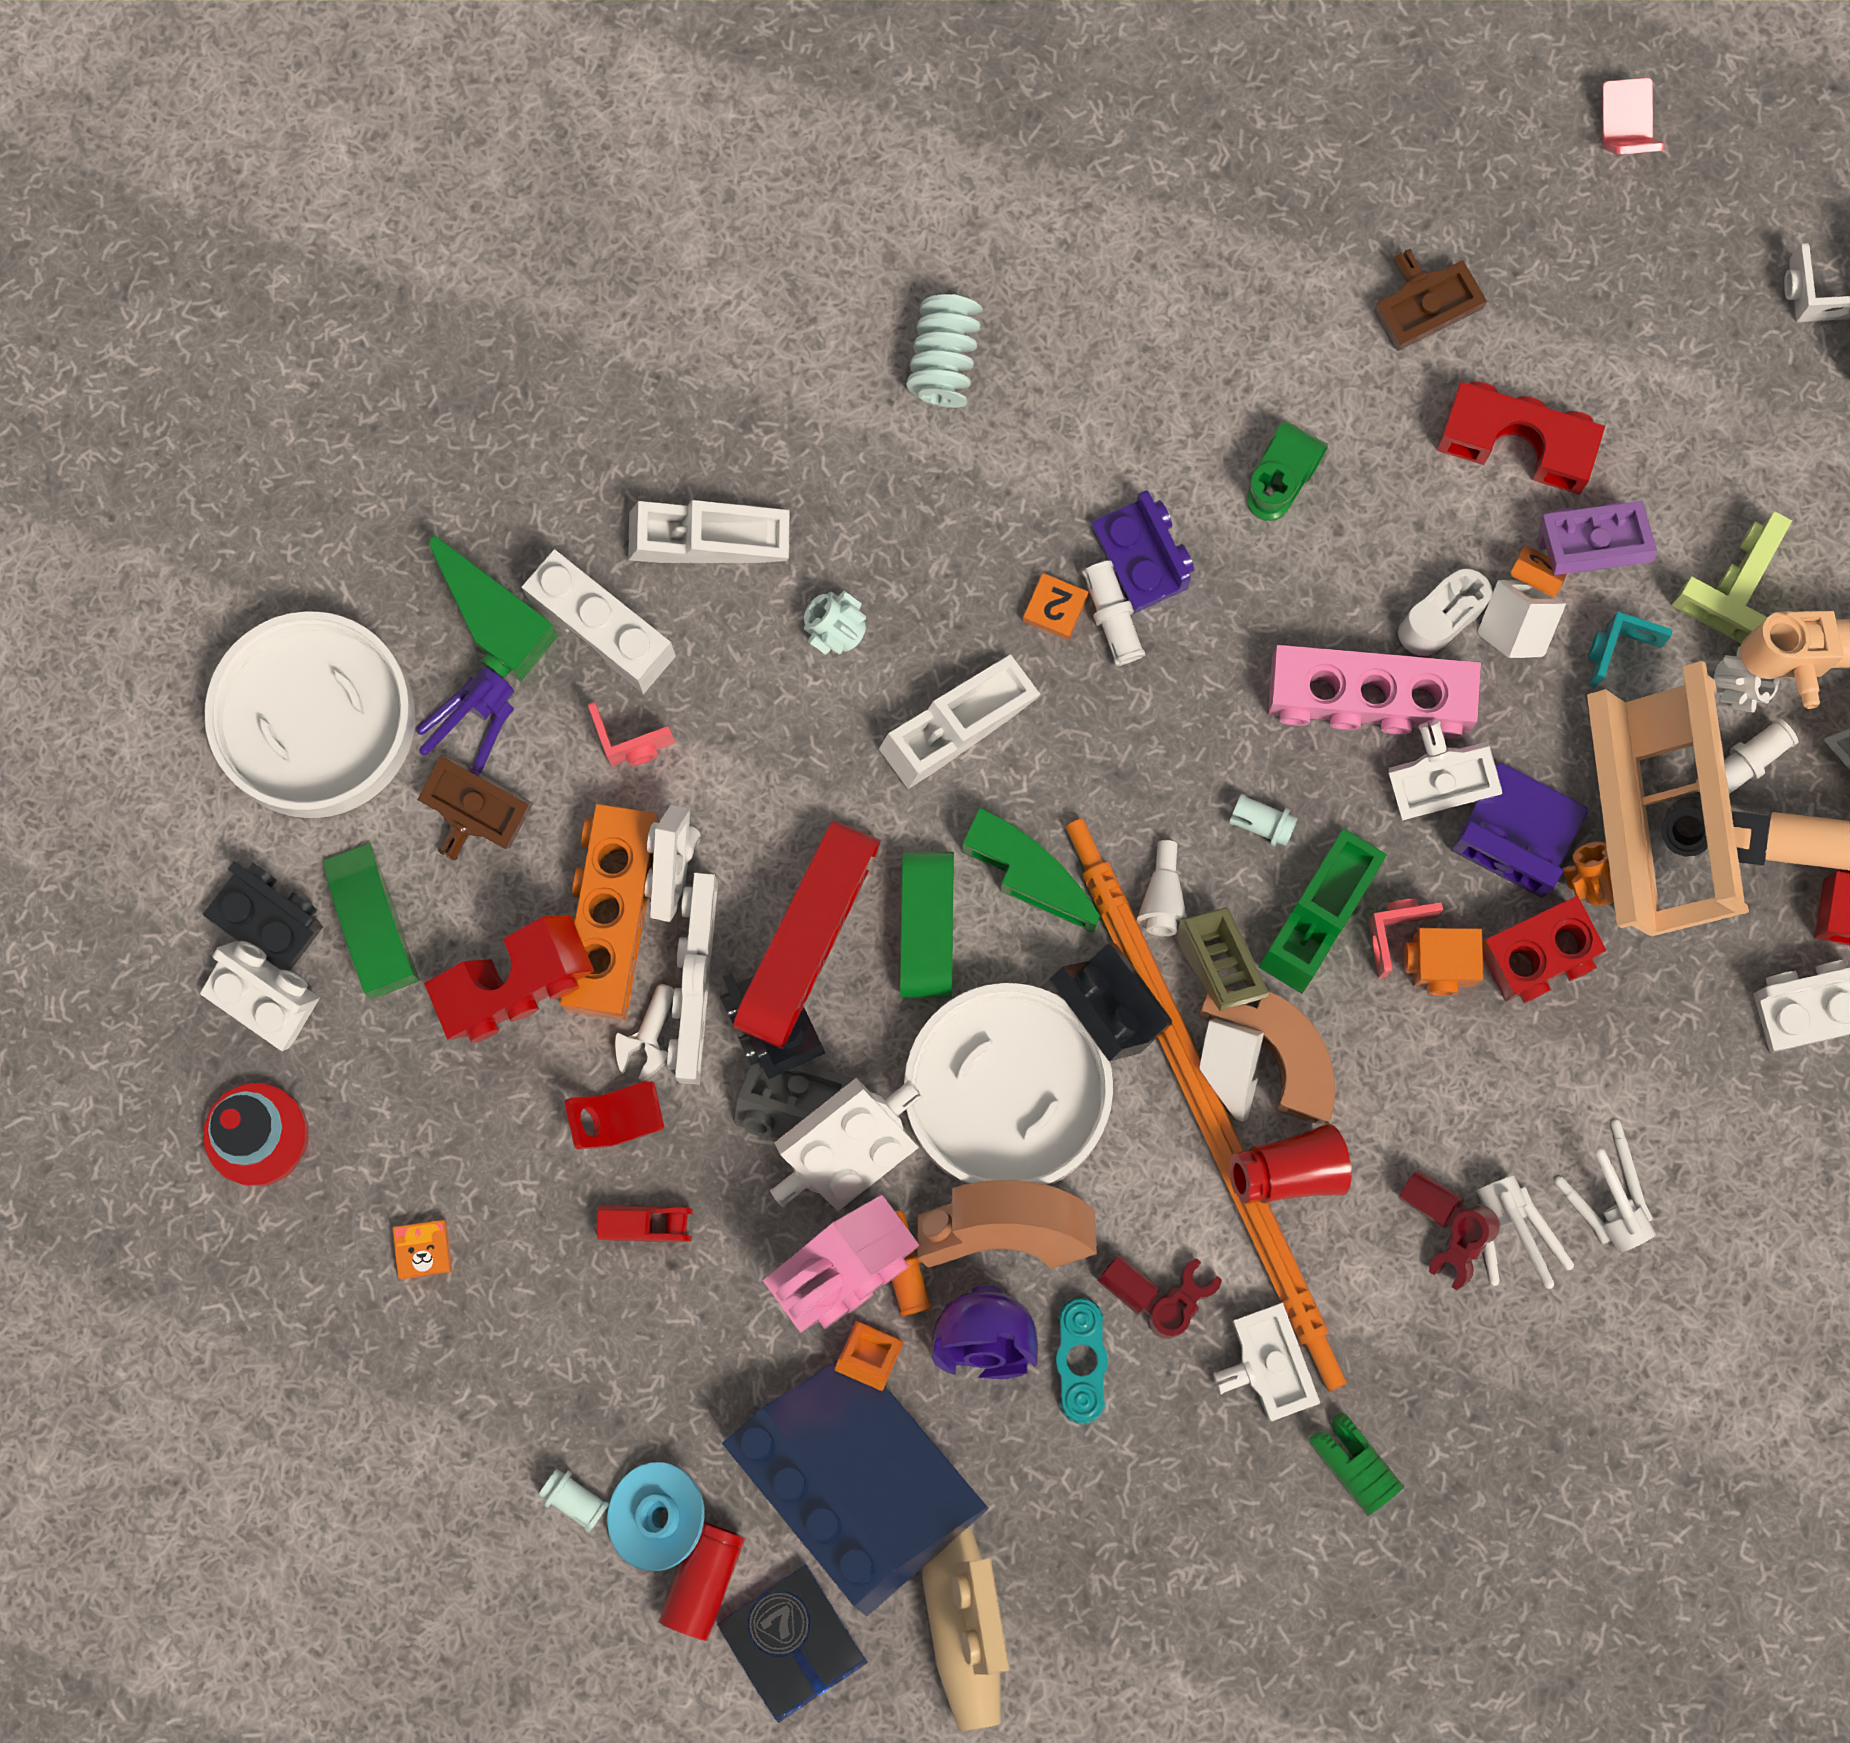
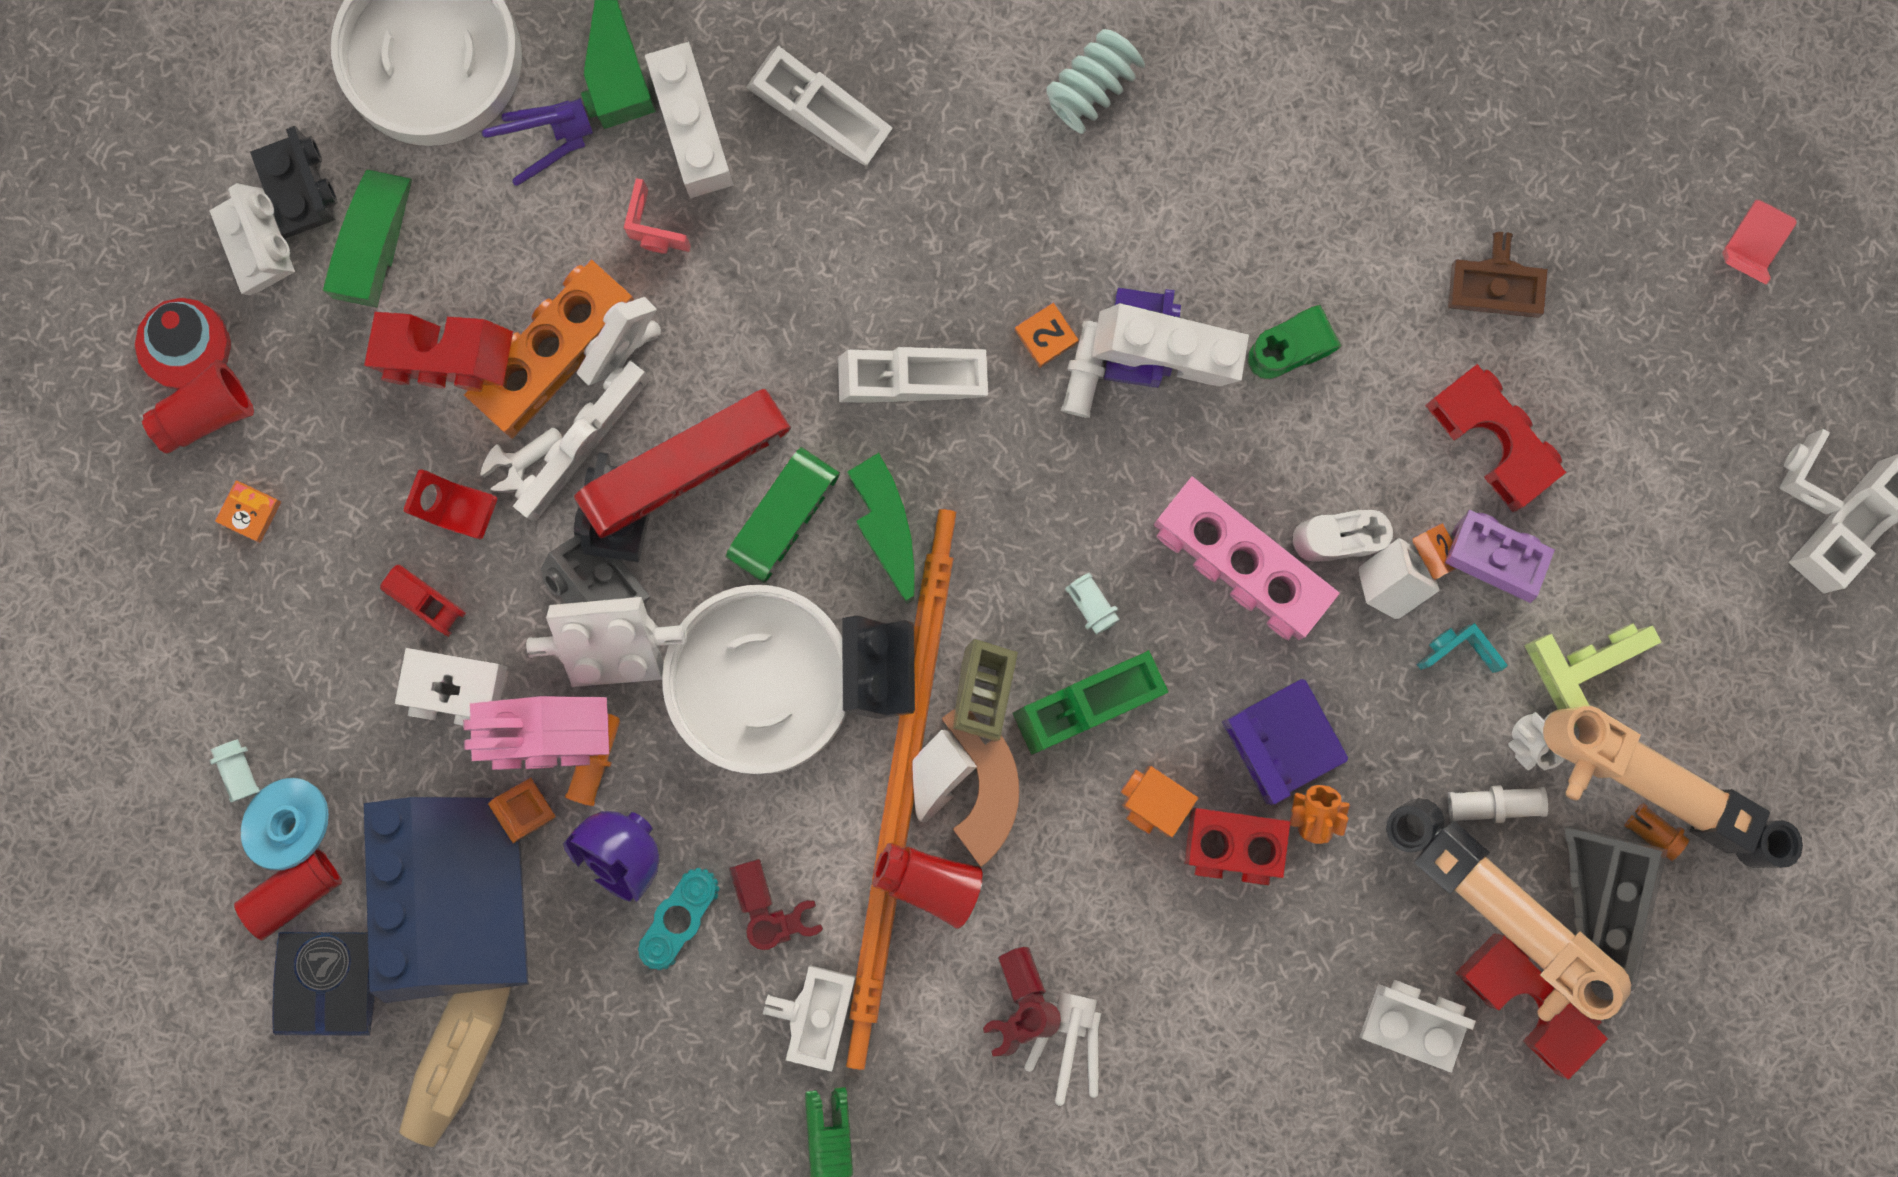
camera: 30 degrees right, 5 degrees up
reddish brown plate [417,754,533,860] -> none
light aqua gear [804,591,866,655] -> none
nougat arch [917,1180,1097,1269] -> none
white cone [1137,840,1187,936] -> none
coral bracket [1368,899,1443,978] -> none
white plate [1389,720,1503,820] -> none
white plant [1555,1119,1656,1253] -> none
light nougat piece [1587,661,1749,936] -> none
none -> red plant [141,360,254,454]
none -> white brick [395,648,507,725]
none -> white arch [1092,303,1249,386]

